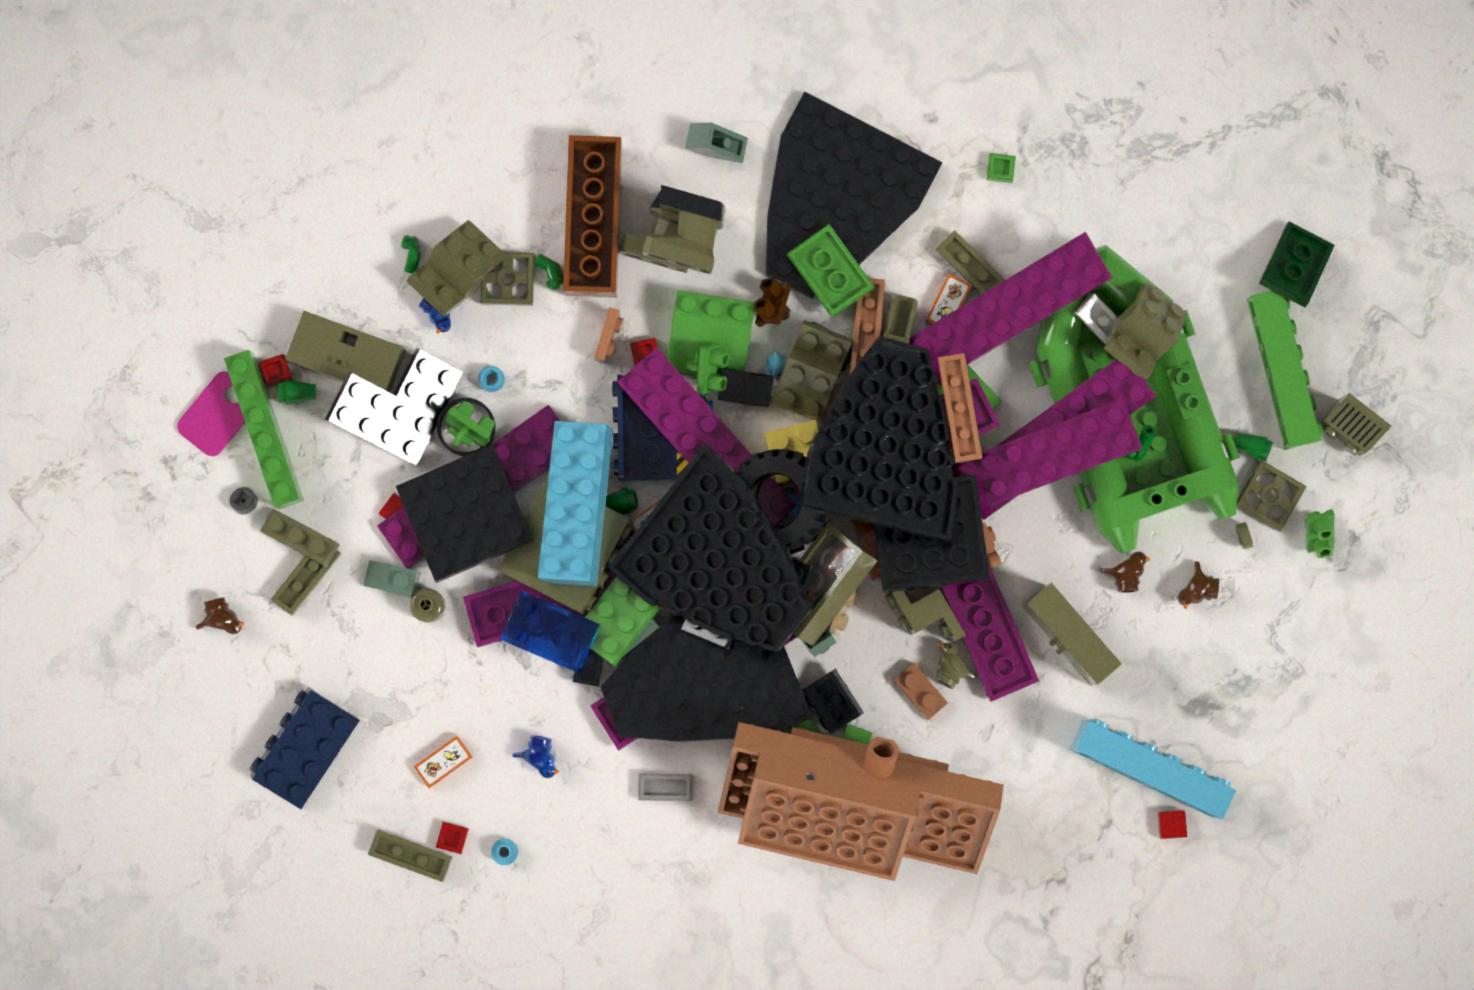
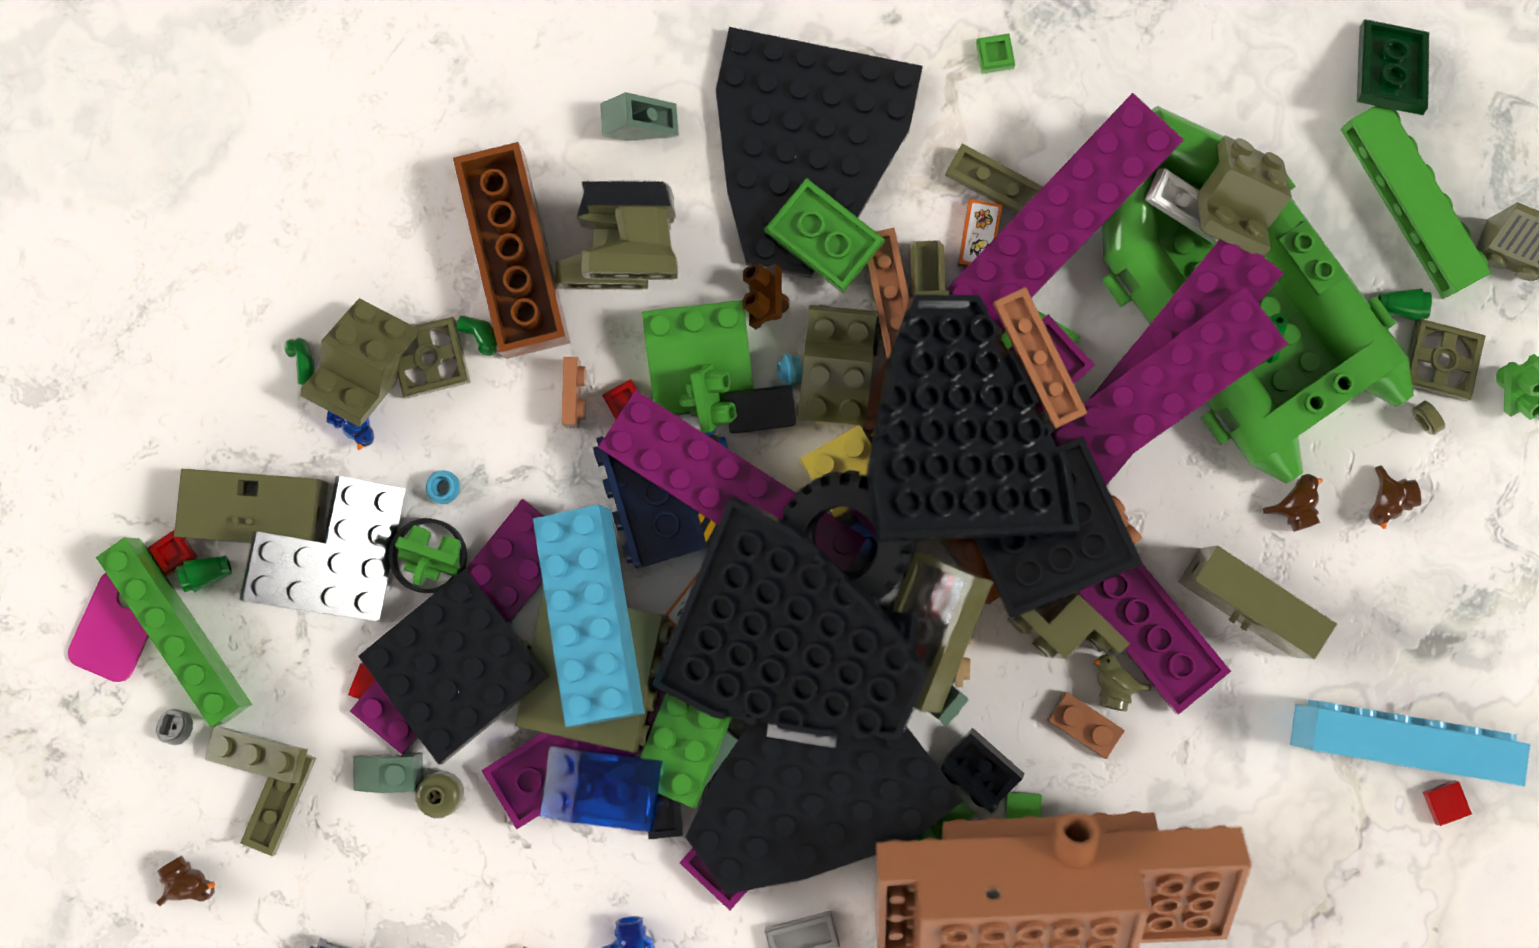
camera: 10 degrees left, 0 degrees up
green cone [605,487,639,513] -> none

